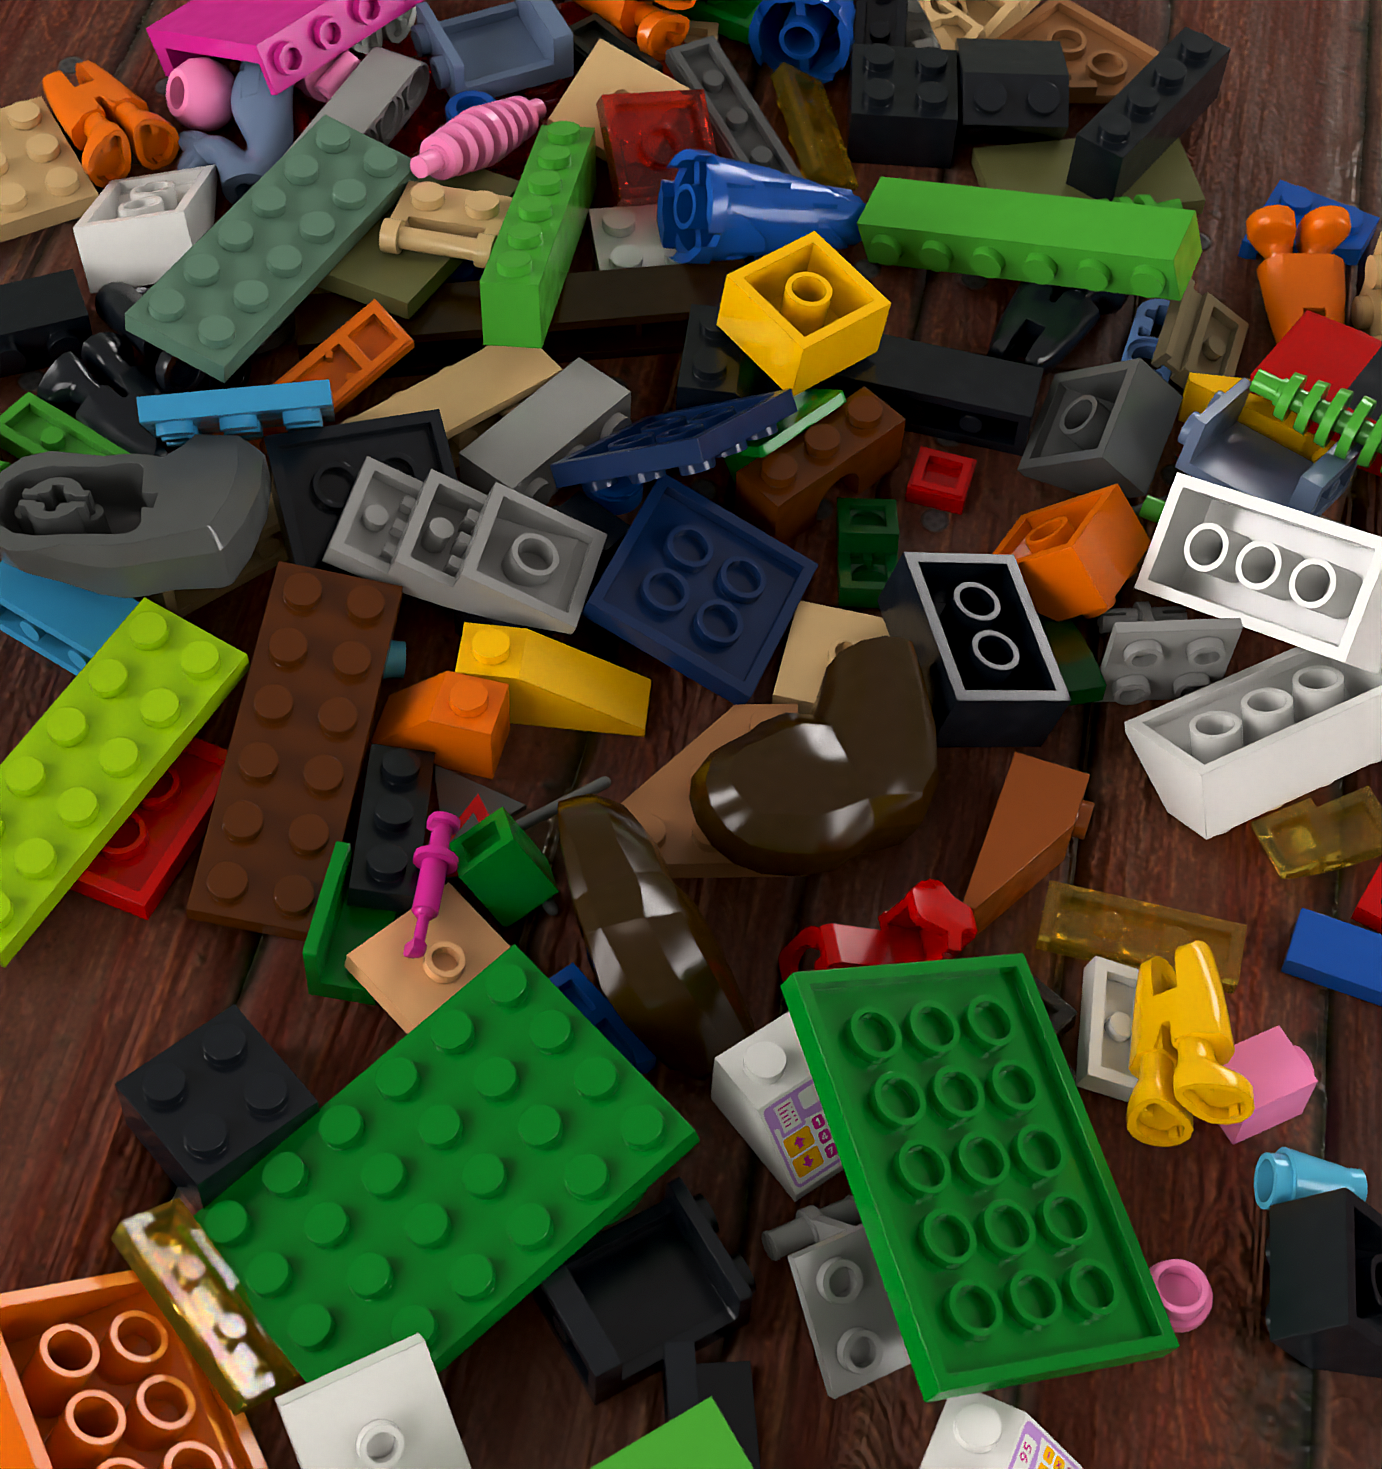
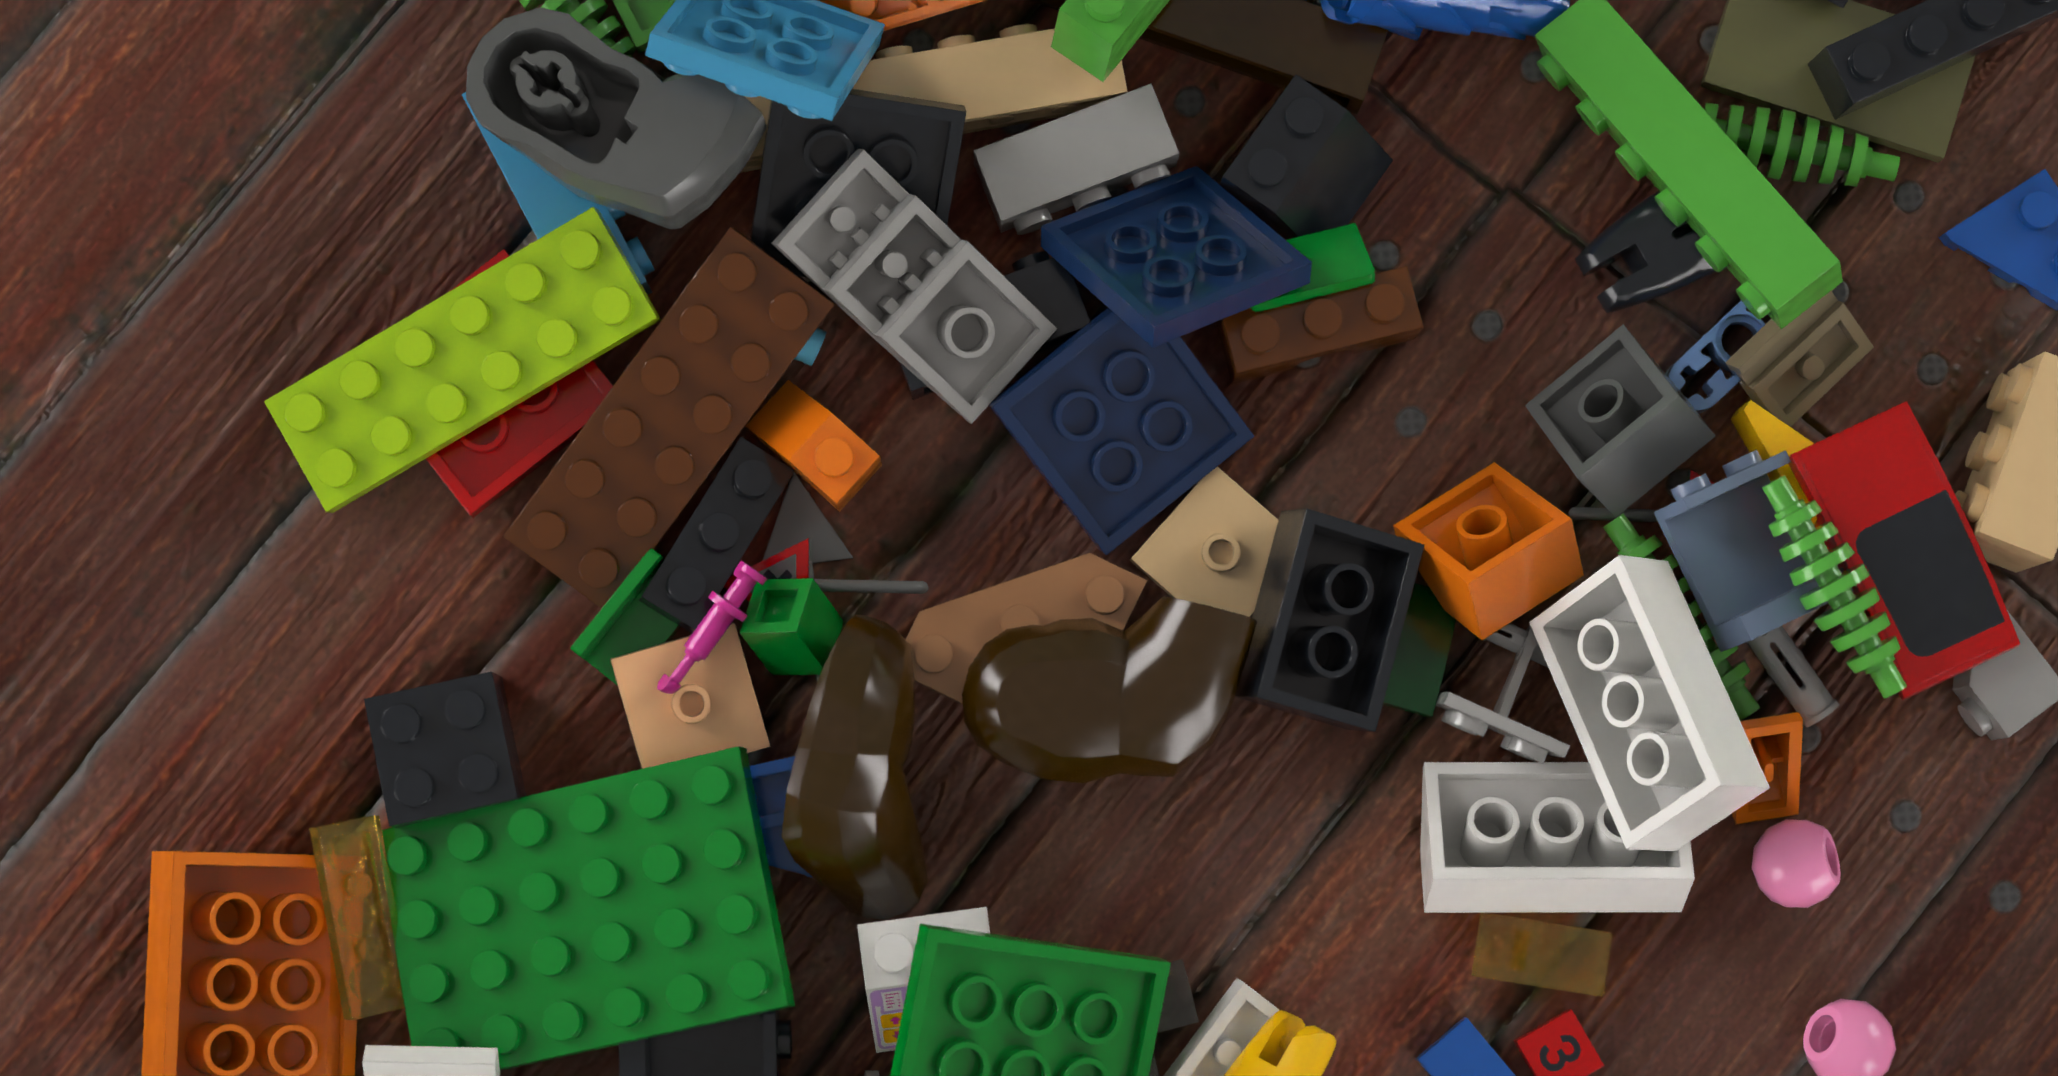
camera: 25 degrees right, 30 degrees up
yellow slope [455,622,652,737] -> none
yellow brick [716,231,891,396] -> none
red piece [778,878,978,982] -> none
black brick [811,334,1044,456] -> none
dark green slope [836,498,900,608] -> none
red tile [905,446,977,515] -> none
dark orange slope [963,752,1095,937] -> none
clear yellow plate [1035,880,1247,994] -> none
orange piece [1246,205,1351,345] -> none

